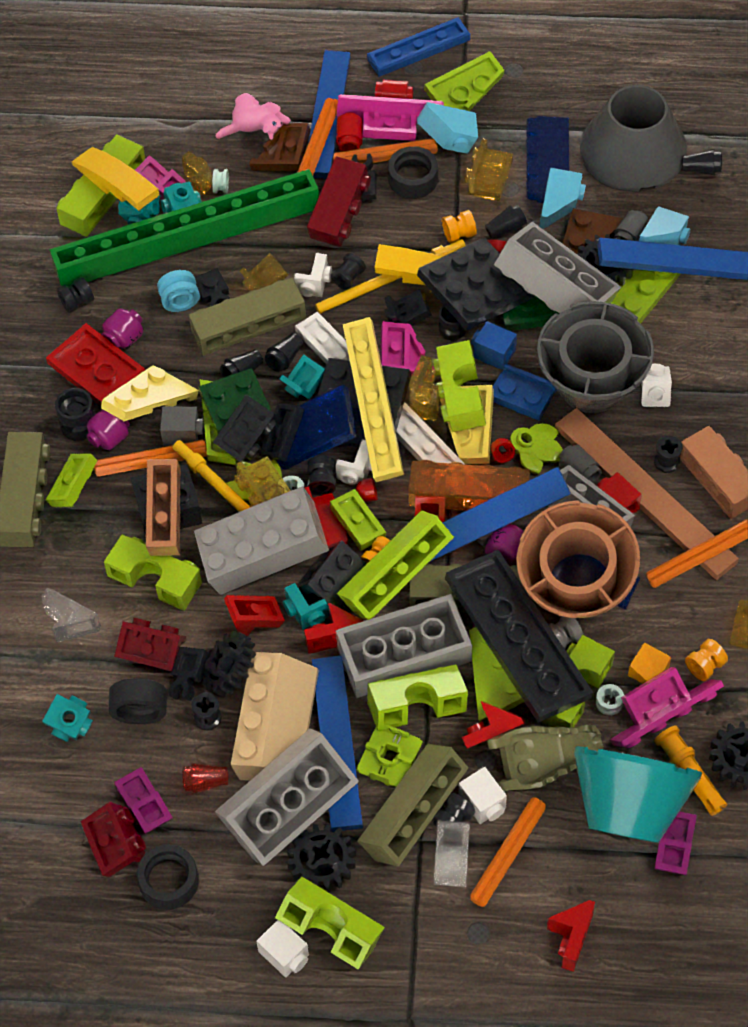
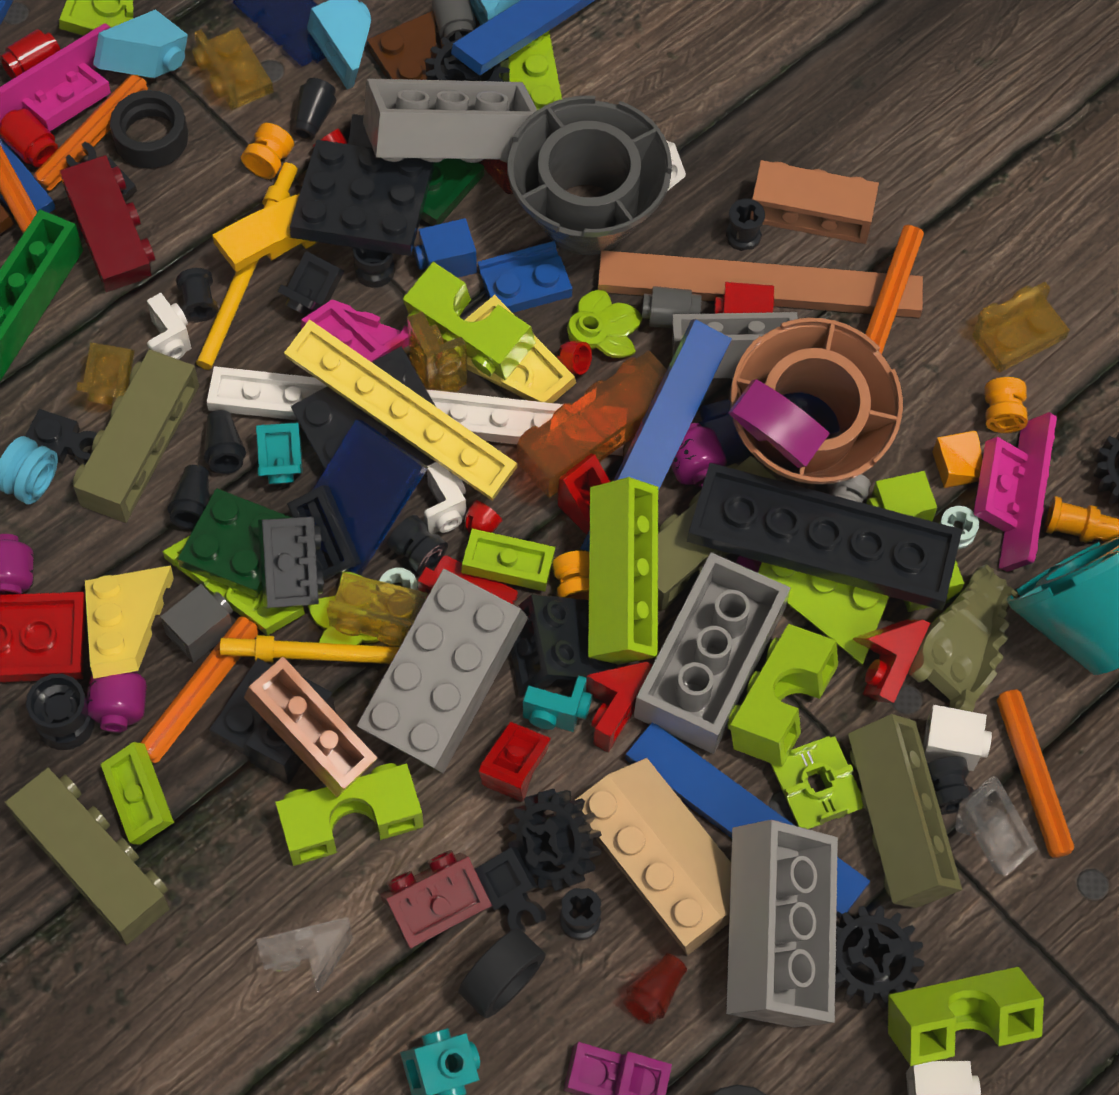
camera: 50 degrees left, 5 degrees up
none -> magenta slope [728,379,830,468]

